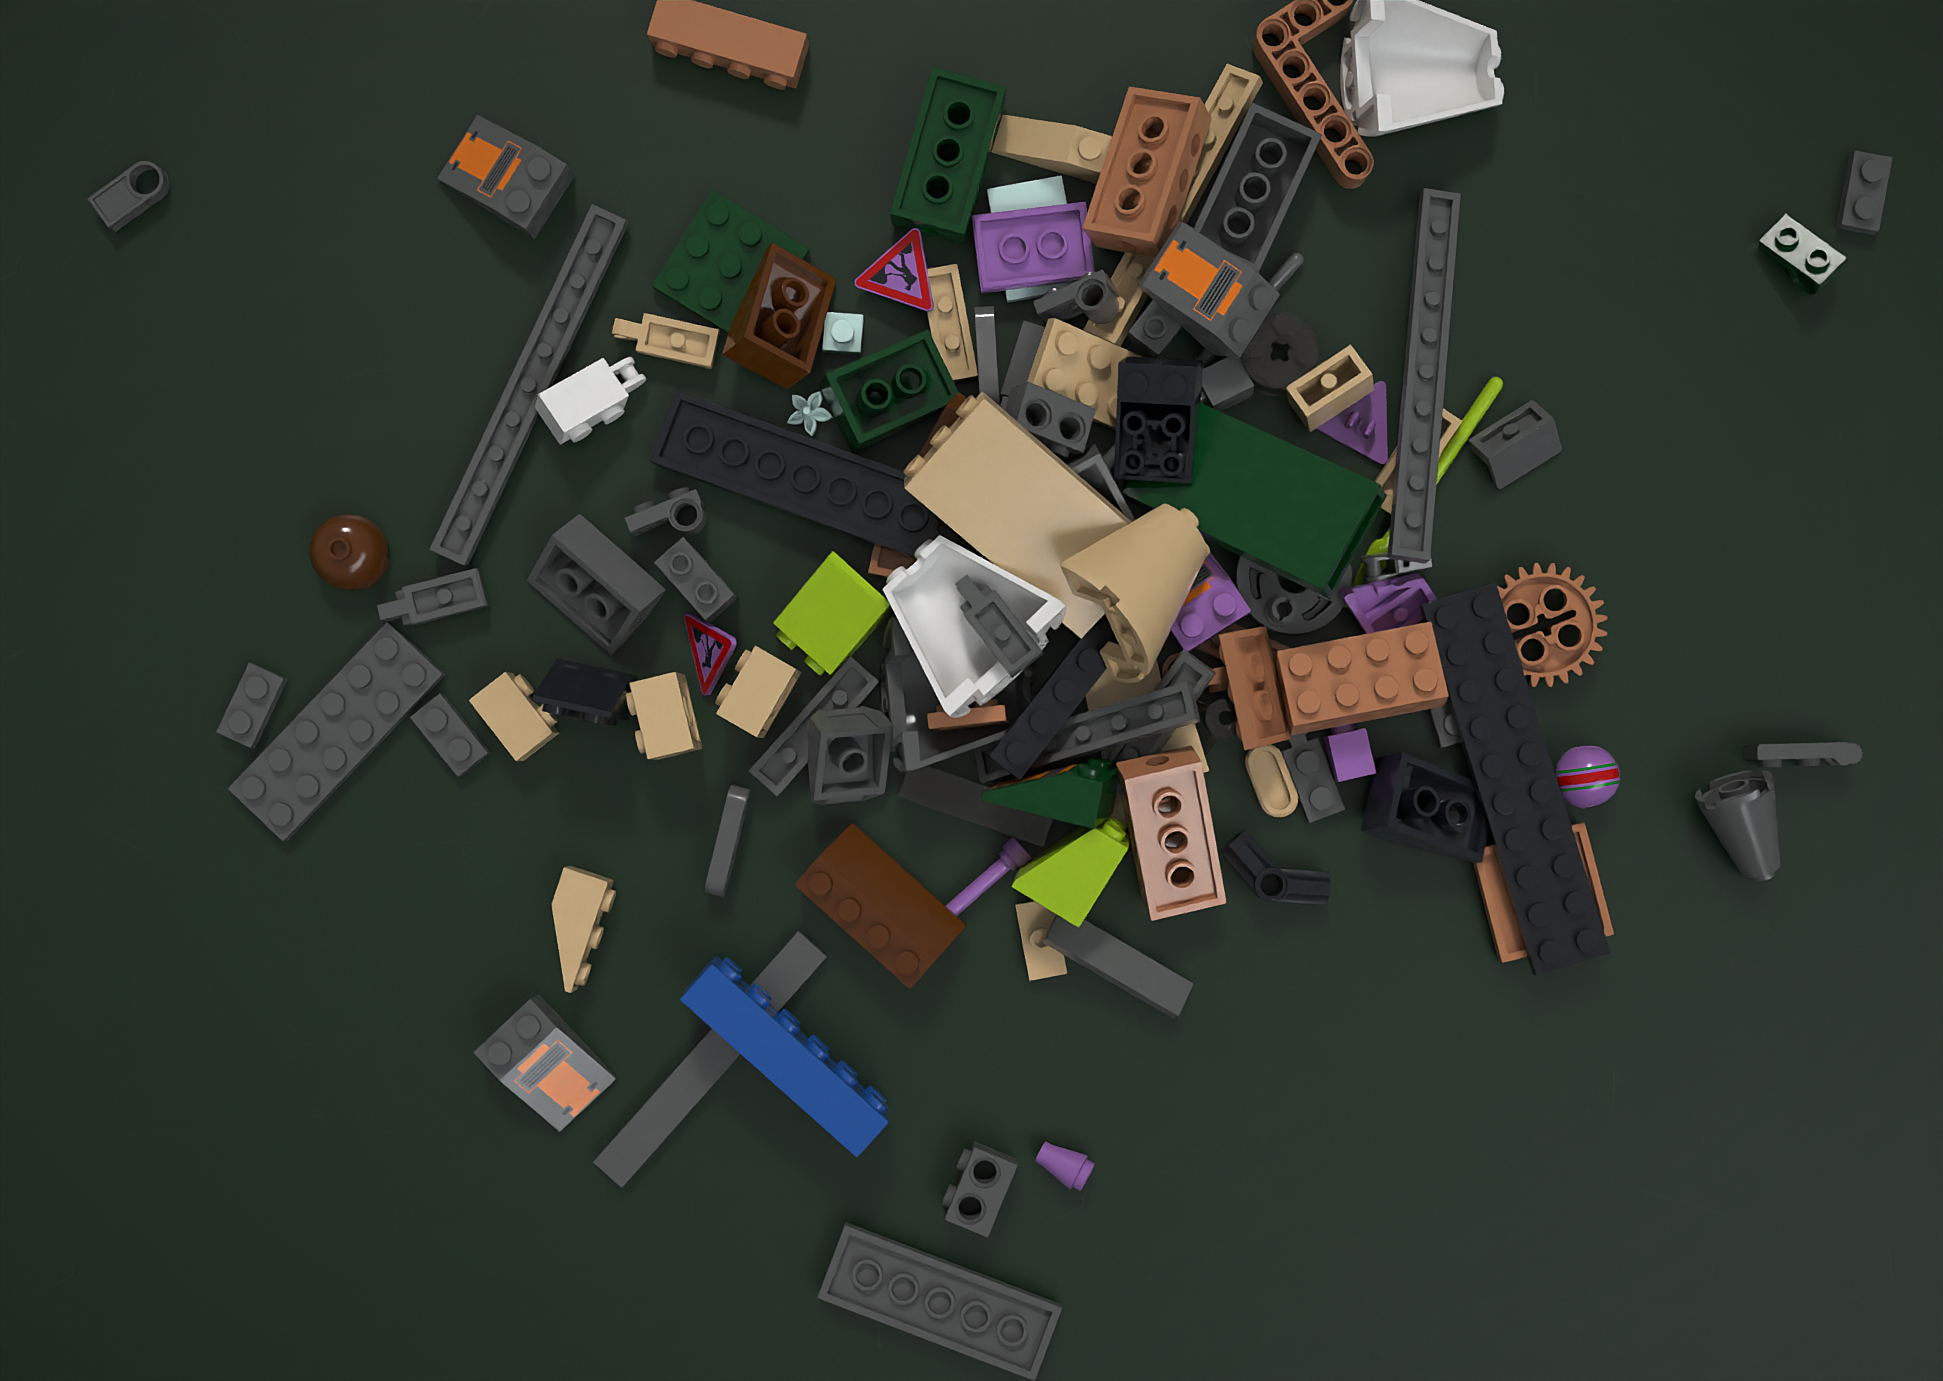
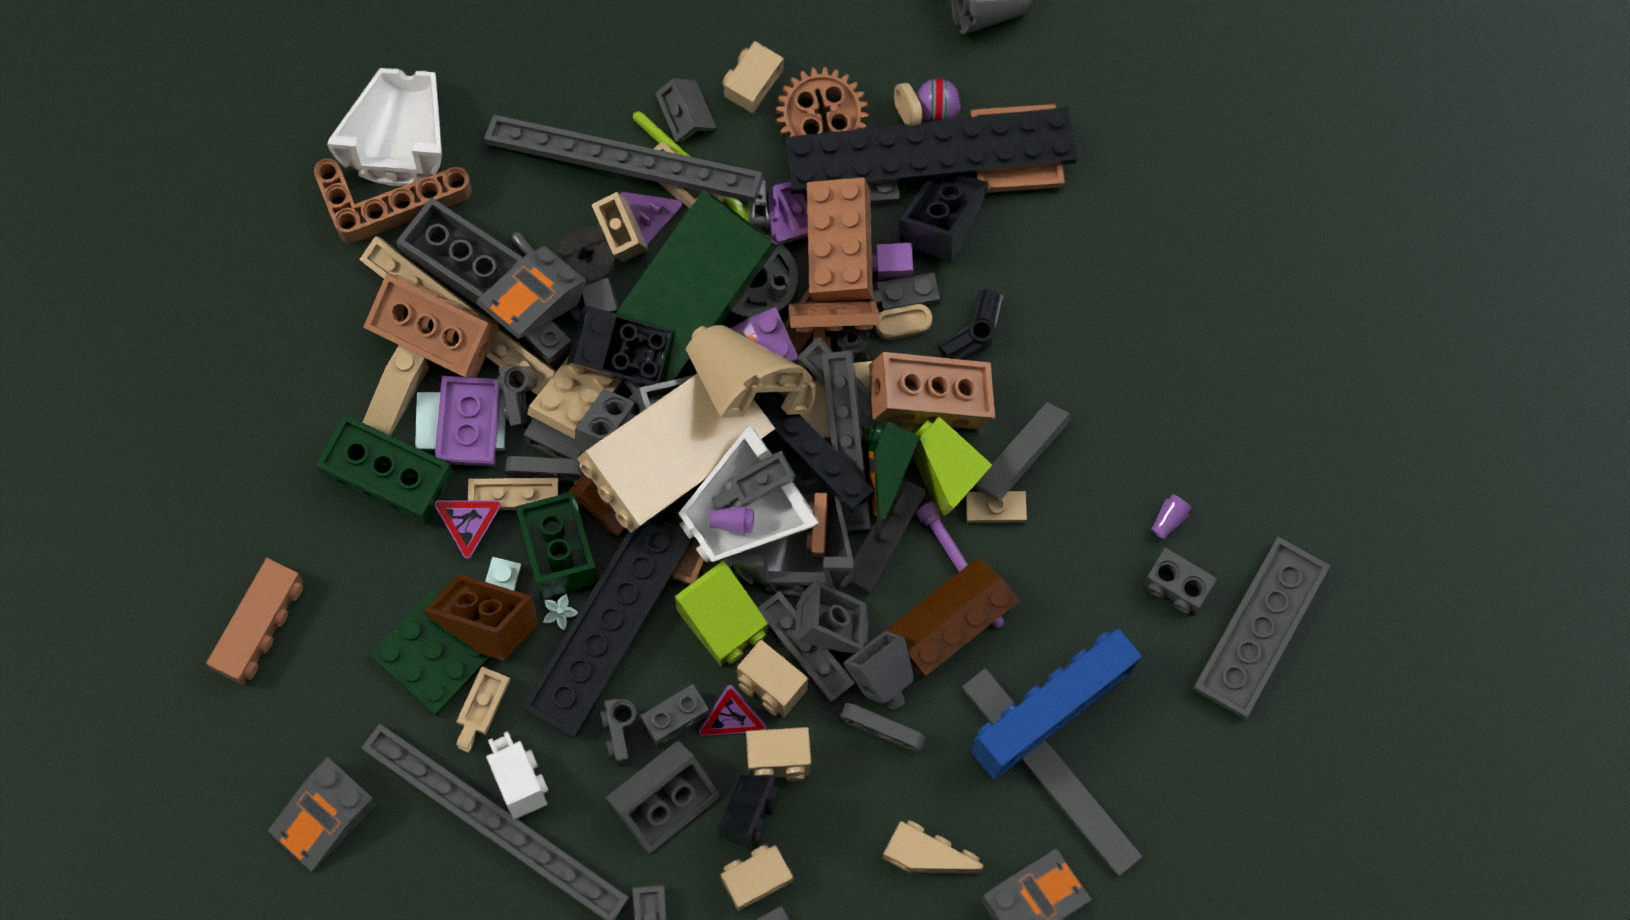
camera: 85 degrees left, 15 degrees down
none -> medium lavender cone [710,506,754,536]
none -> tan brick [722,41,783,113]
none -> dark grey torso [843,631,914,709]
none -> tan tile [894,83,922,127]

